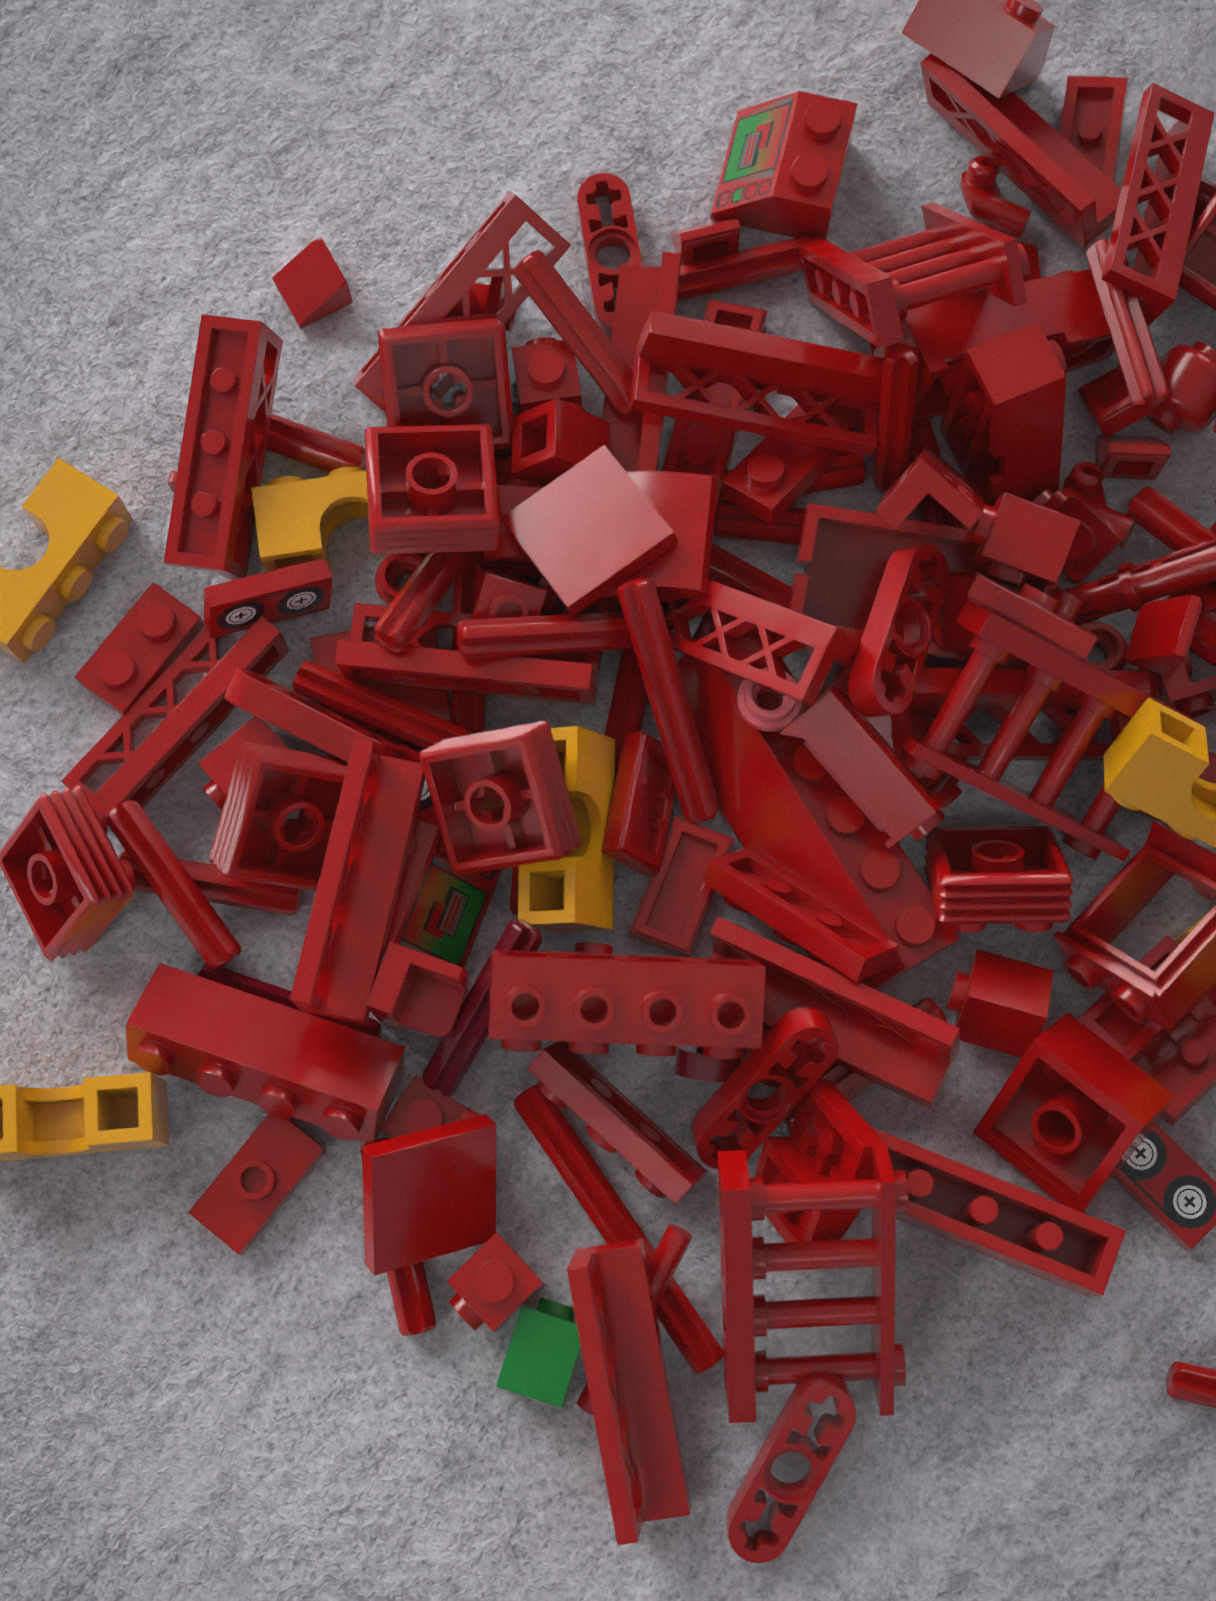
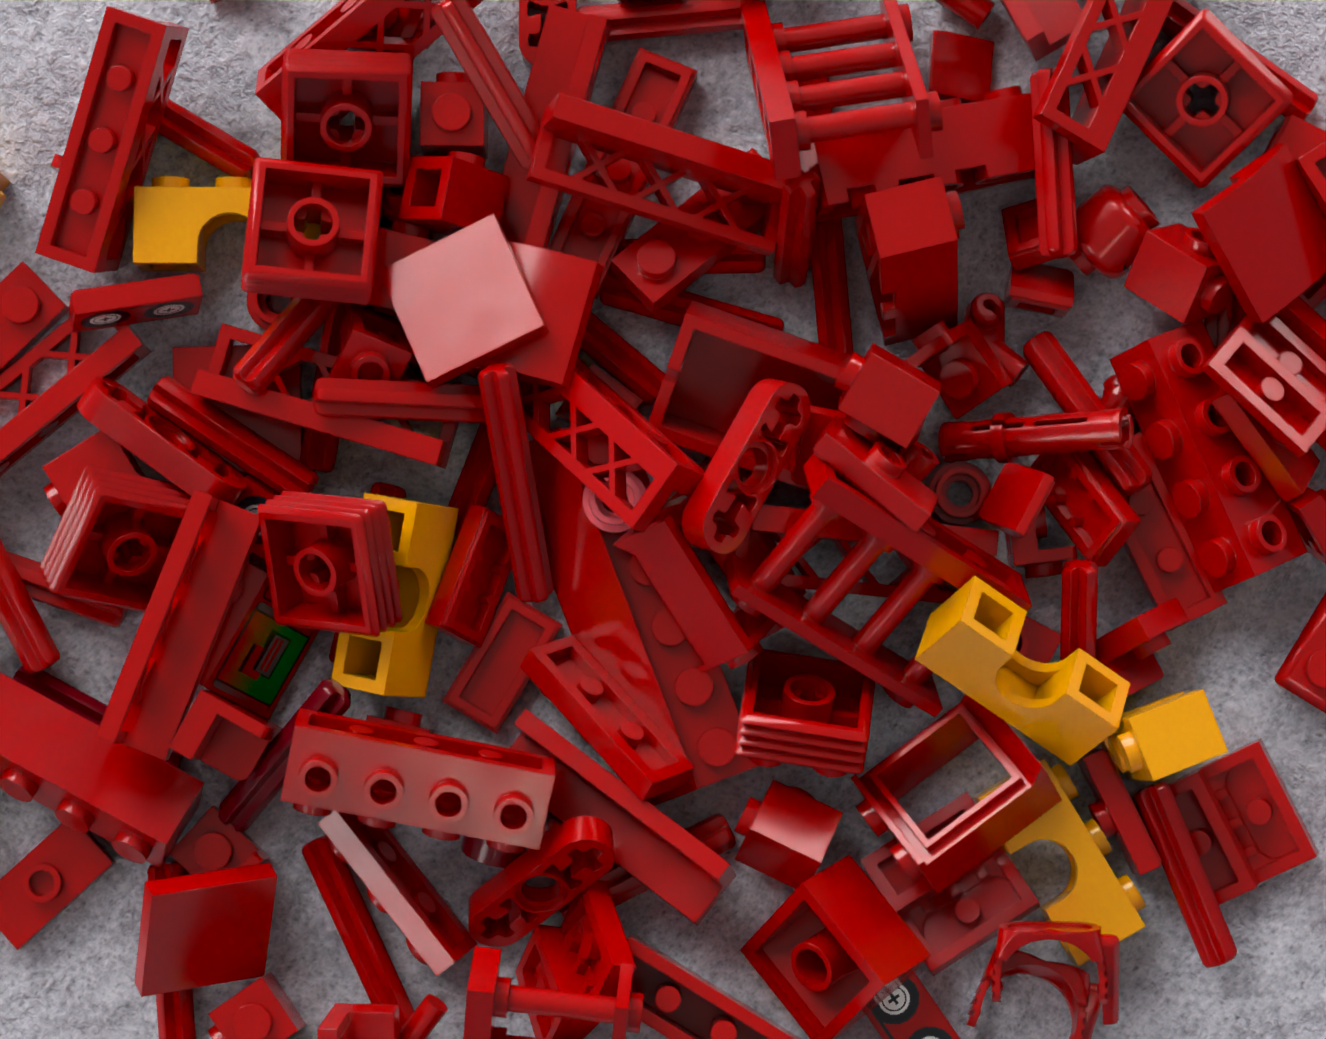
camera: 10 degrees right, 10 degrees up
red fence [875,445,984,530] -> none

